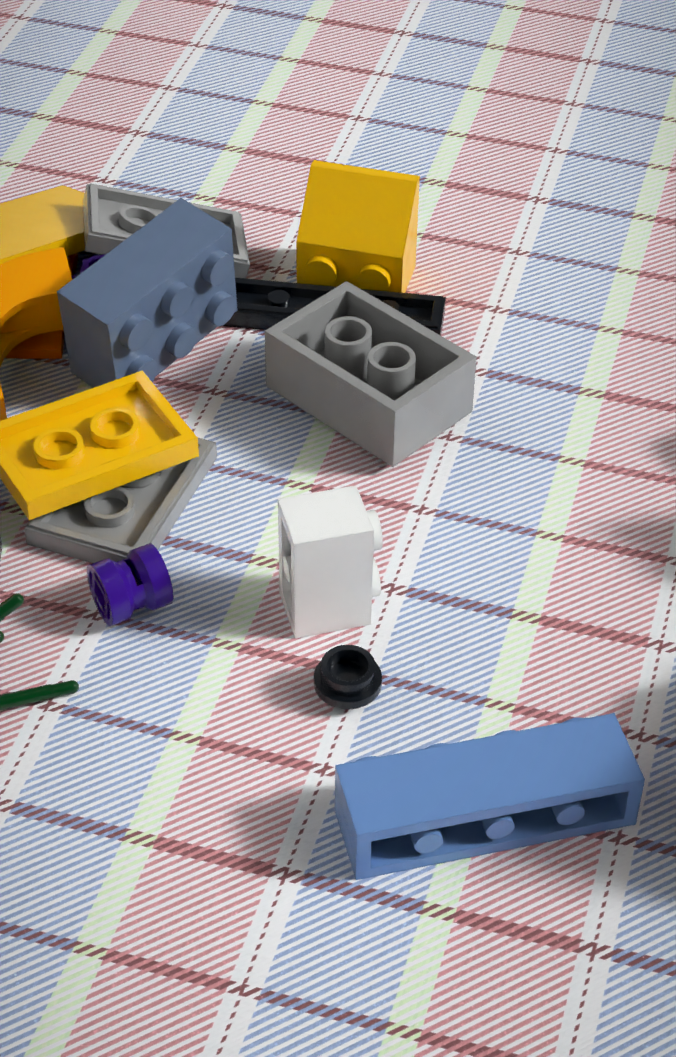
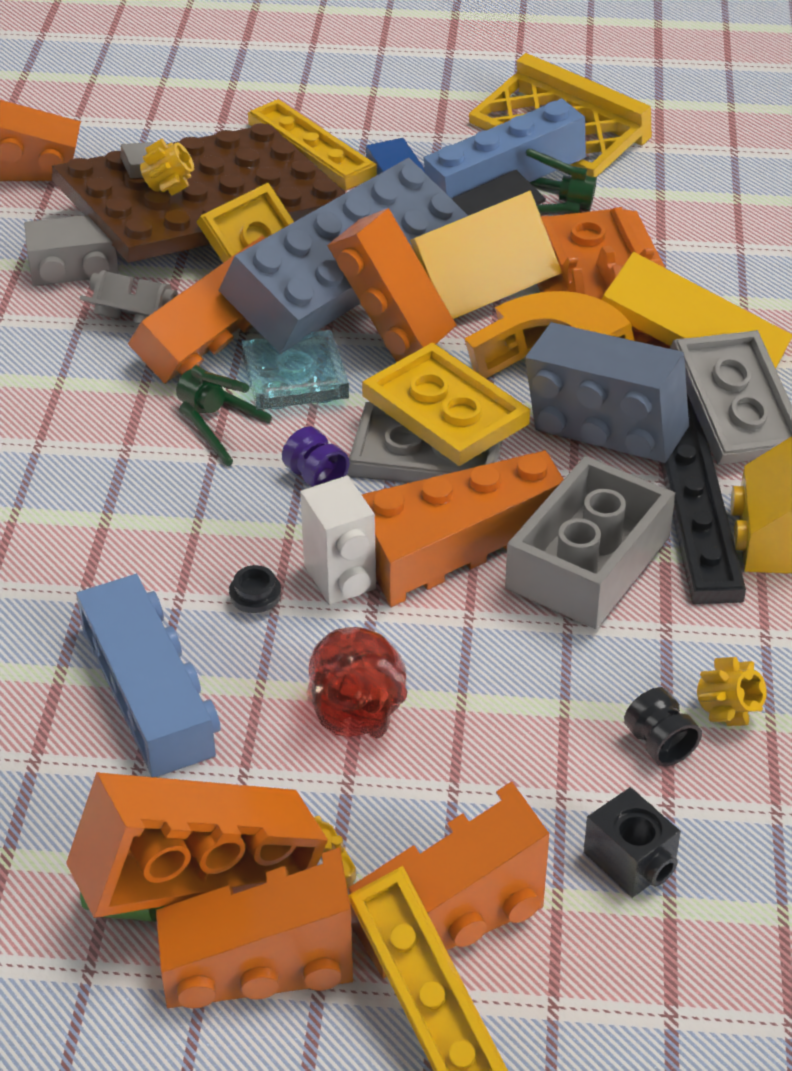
camera: 80 degrees right, 0 degrees up
none -> clear red hair [306,627,408,739]
none -> orange wedge [361,450,564,608]
none -> black wheel [624,687,702,767]
none -> yellow gear [697,657,767,726]

